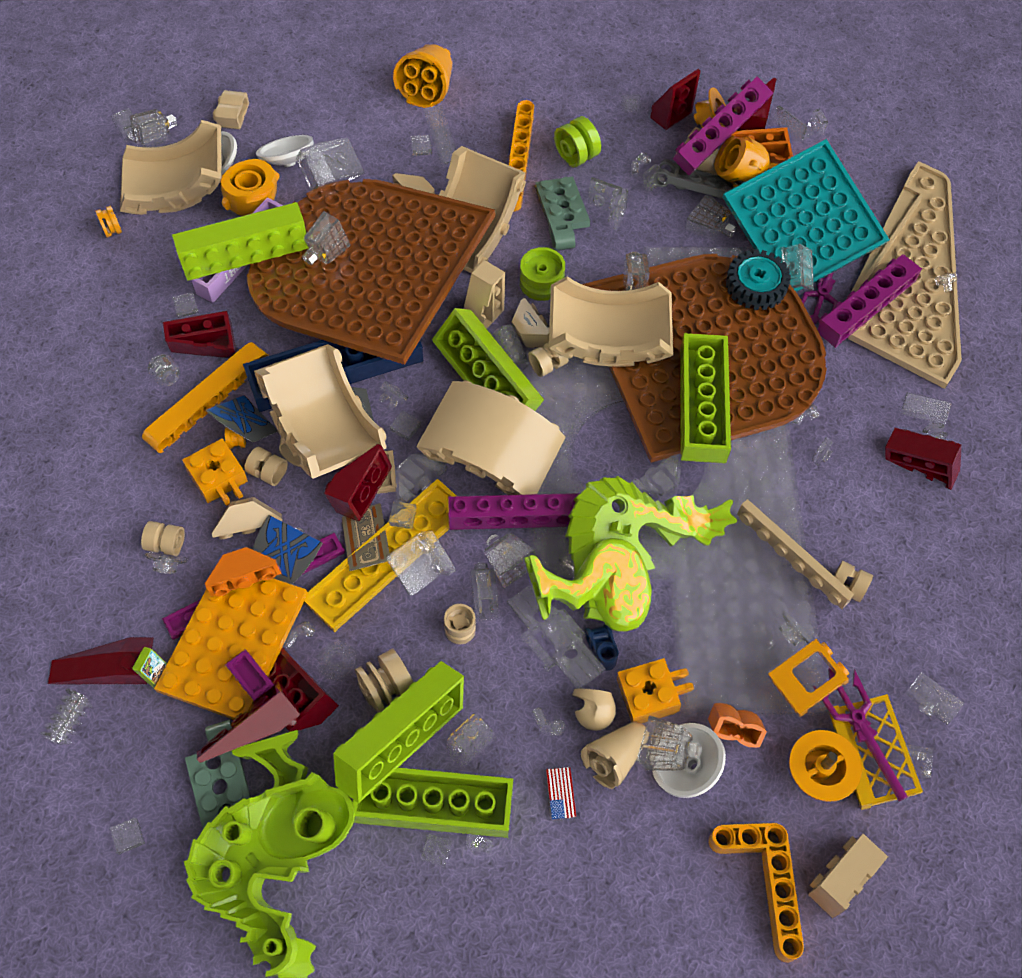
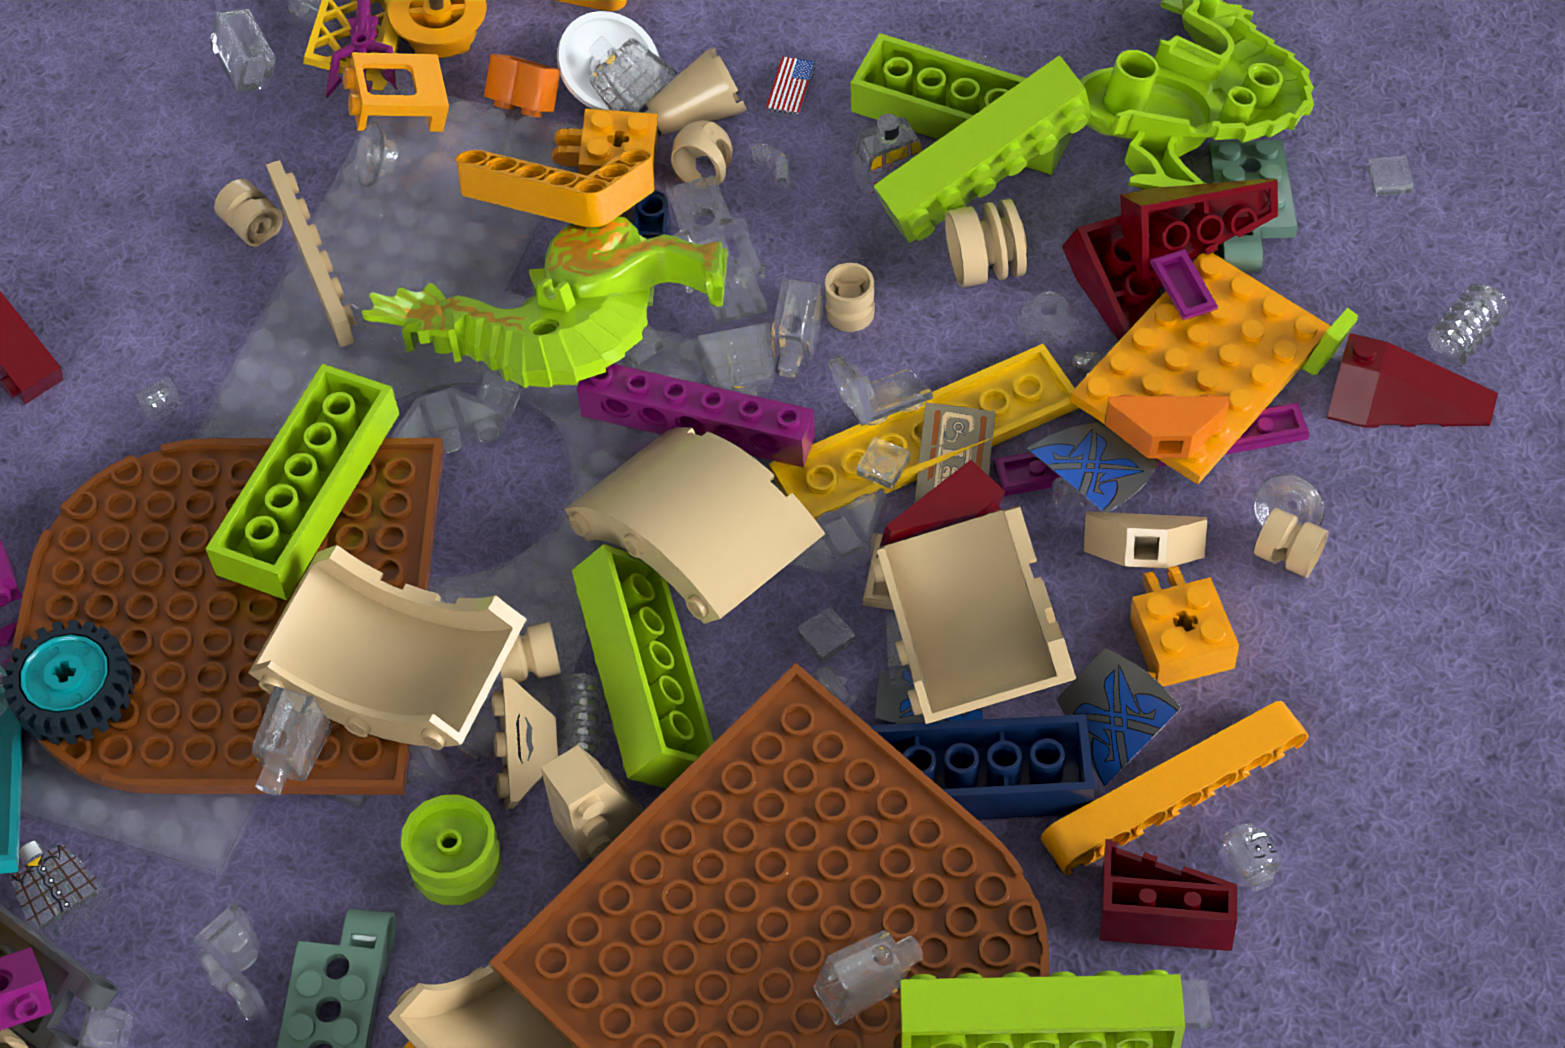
camera: 155 degrees left, 5 degrees down
tan wheel [245,446,288,486] -> none
none -> light orange beam [456,149,655,228]

